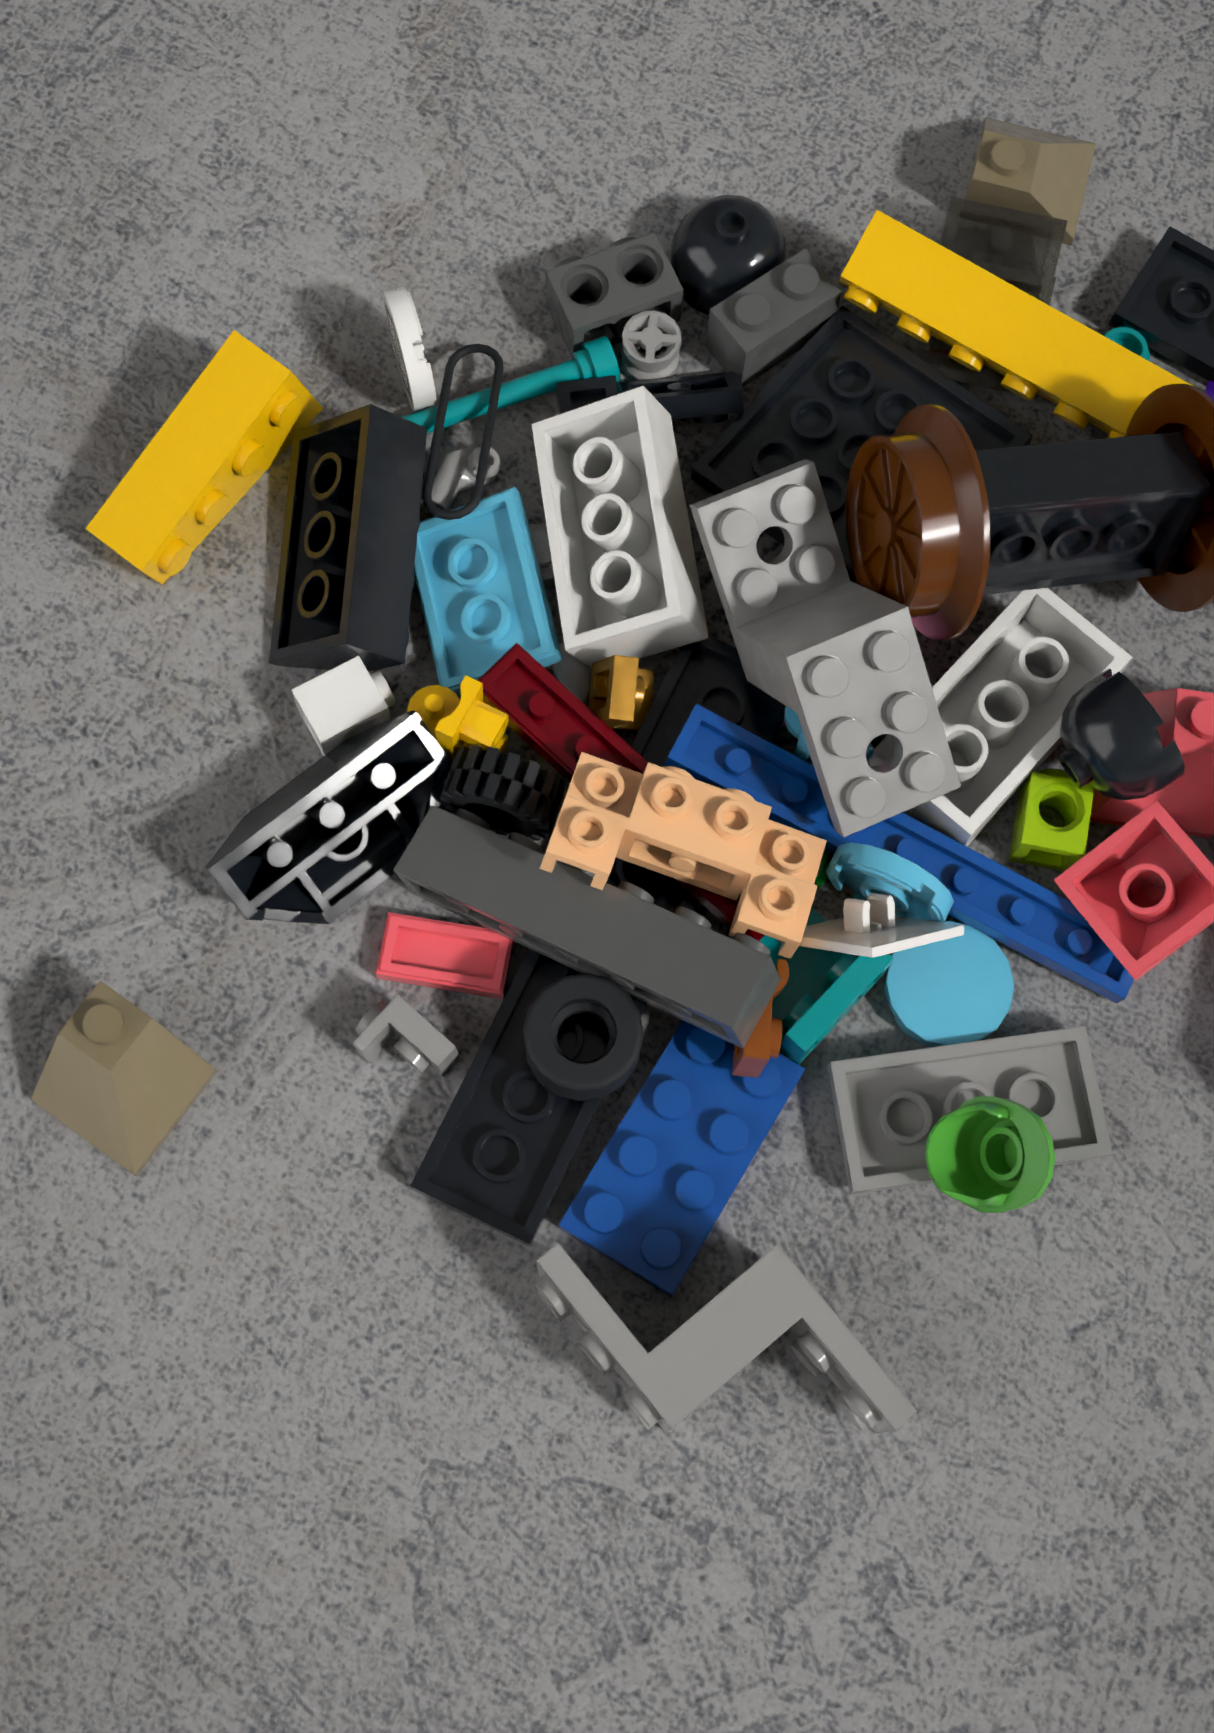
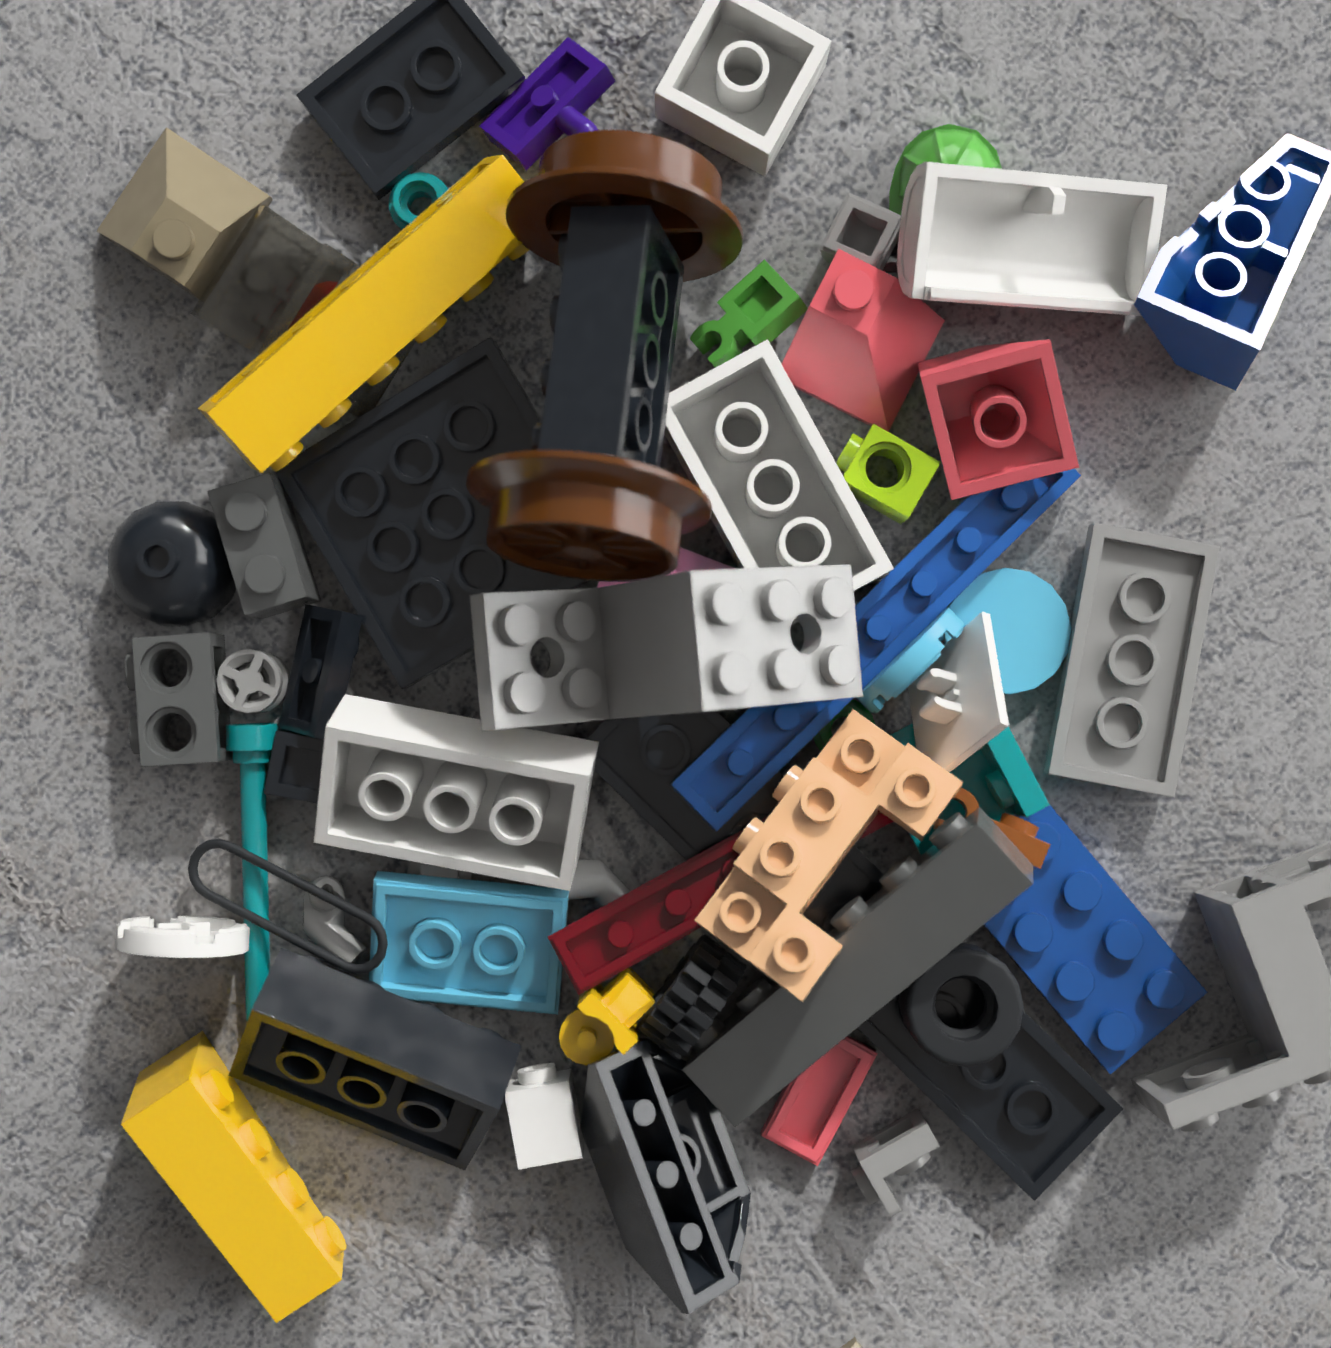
camera: 65 degrees left, 15 degrees up
pearl gold bracket [588,655,654,732] -> none
bright green piece [925,1096,1055,1213] -> none
black cylinder [1058,669,1185,800] -> none
none -> bright green plate [690,259,808,368]

